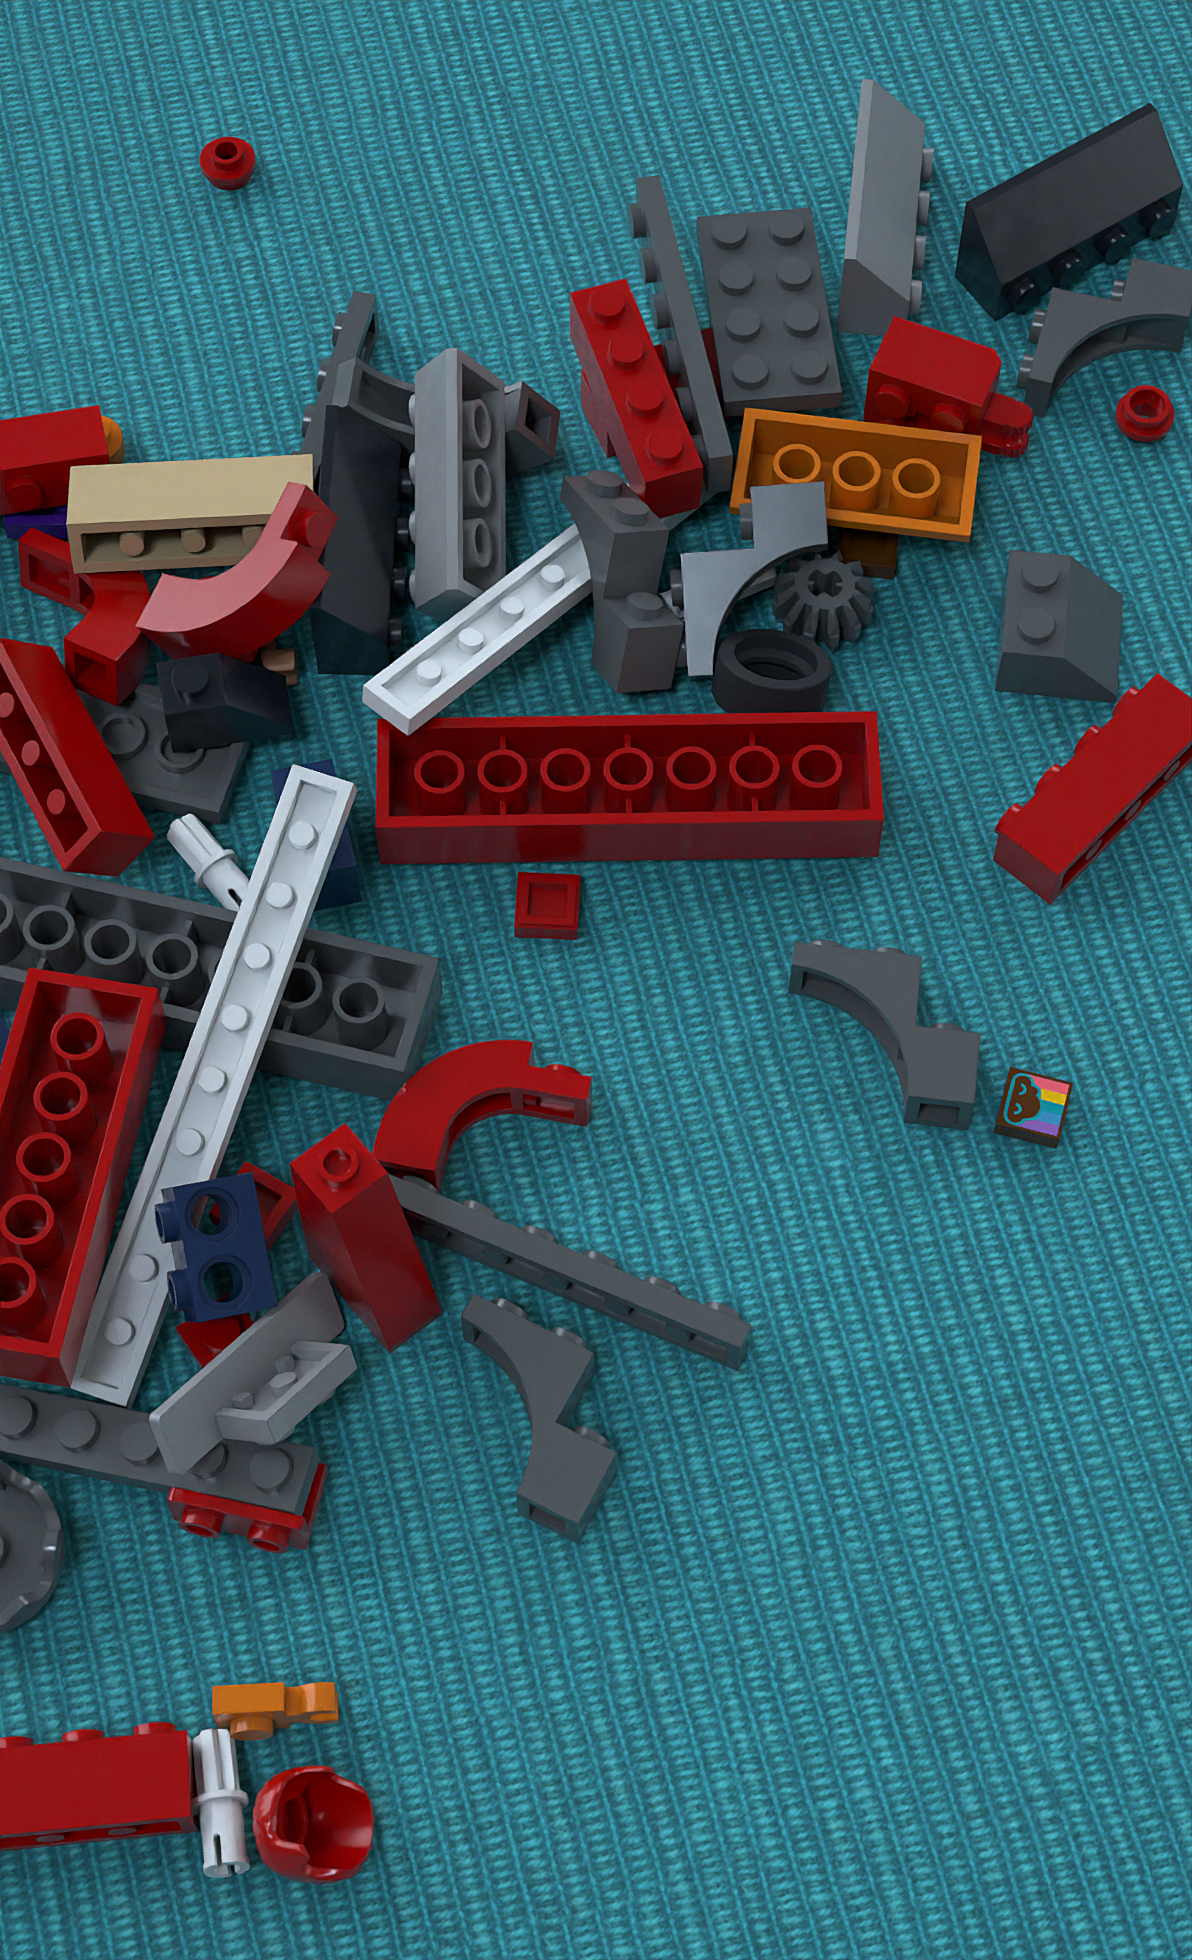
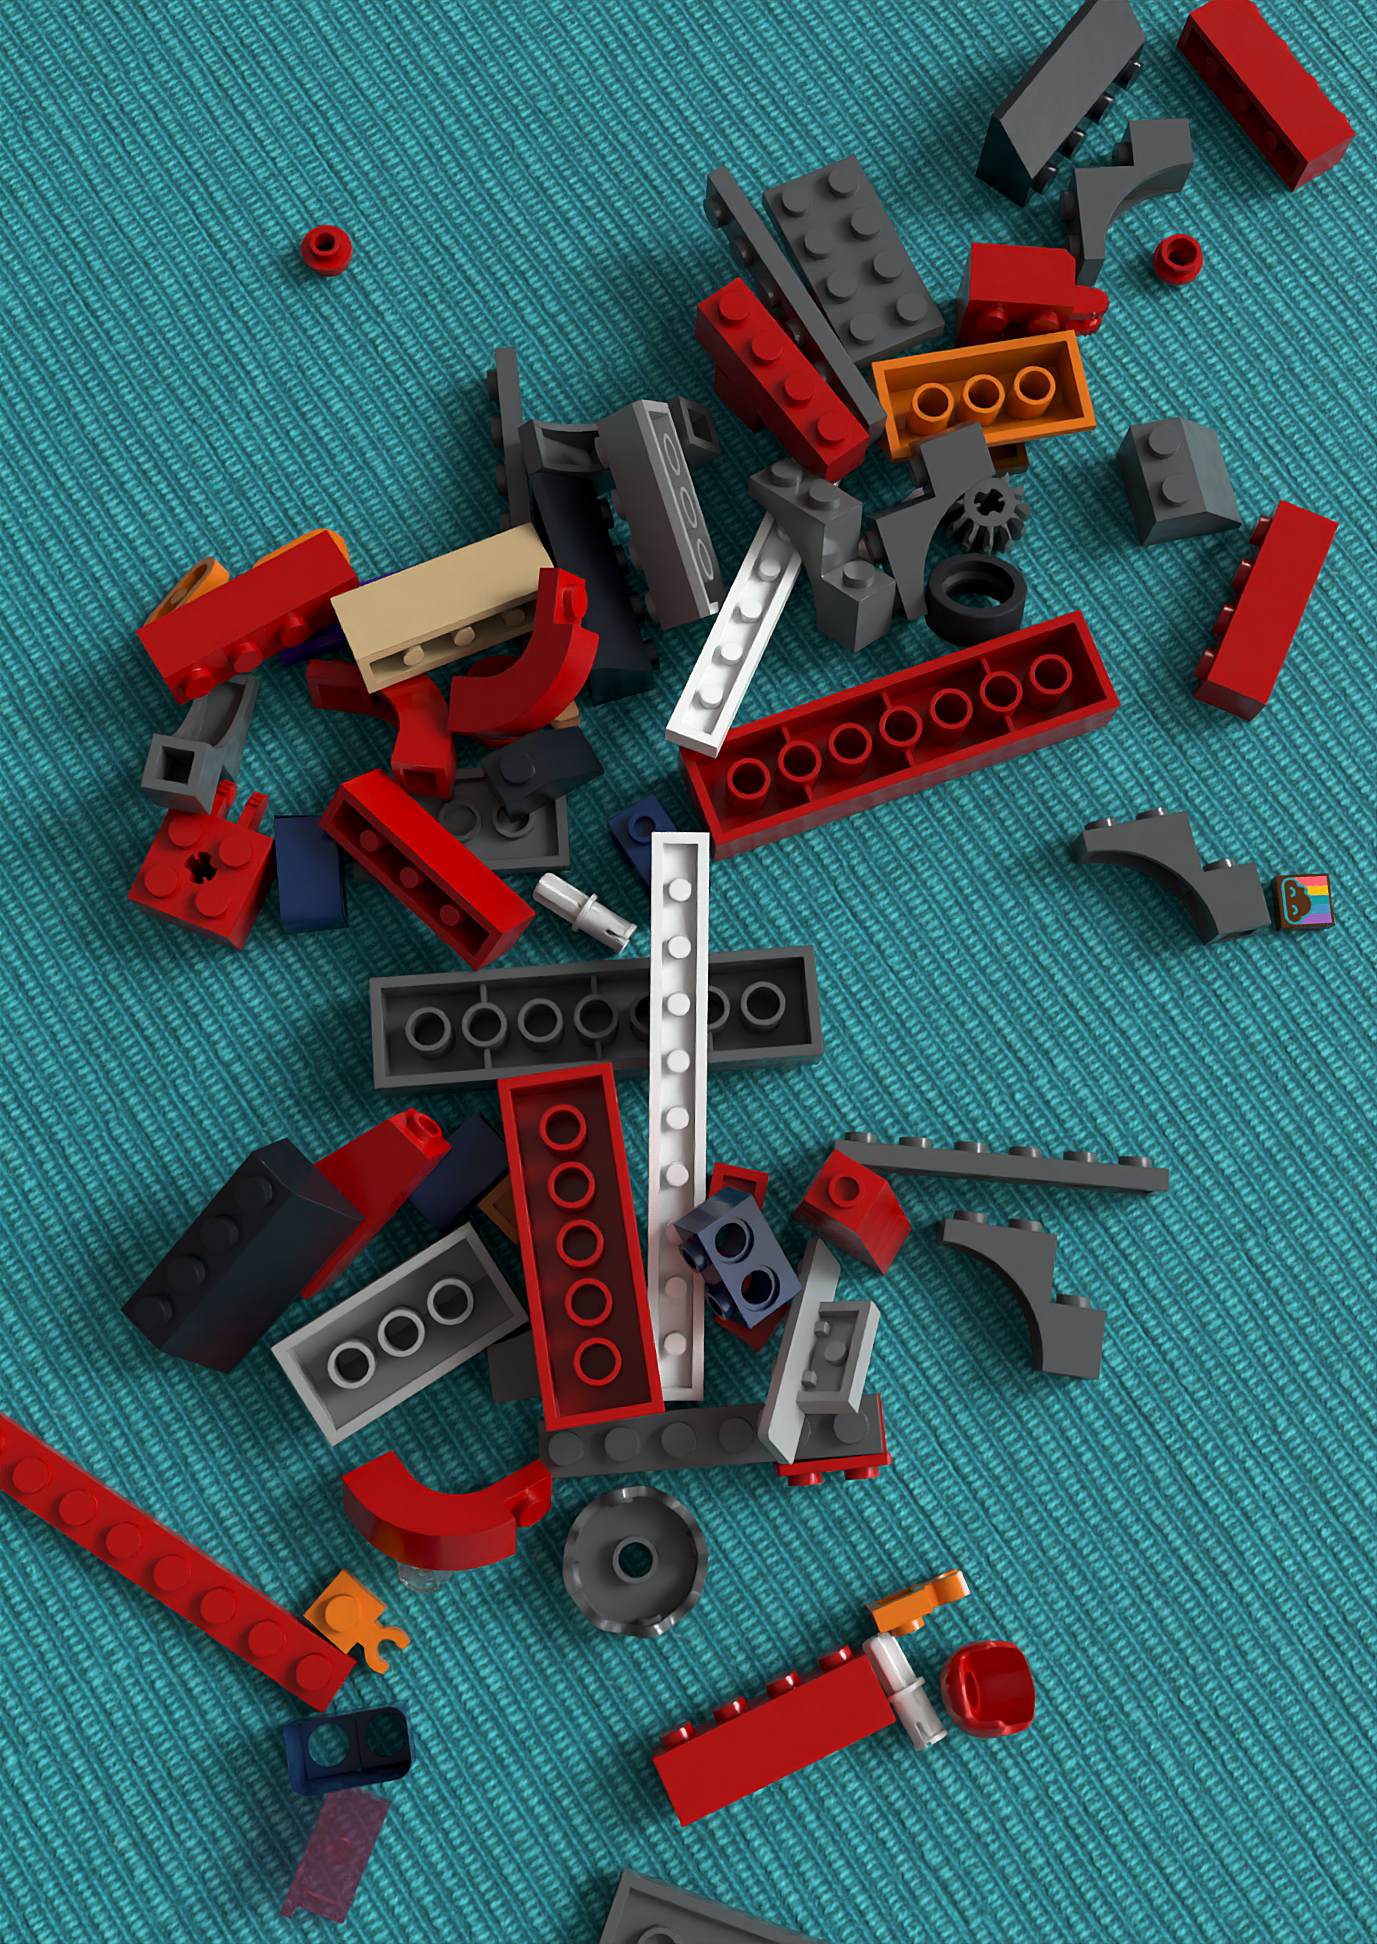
camera: 25 degrees left, 15 degrees up
red arch [372,1040,592,1192] -> none
red tile [514,872,581,940] -> none
light grey slope [837,79,934,336] -> none

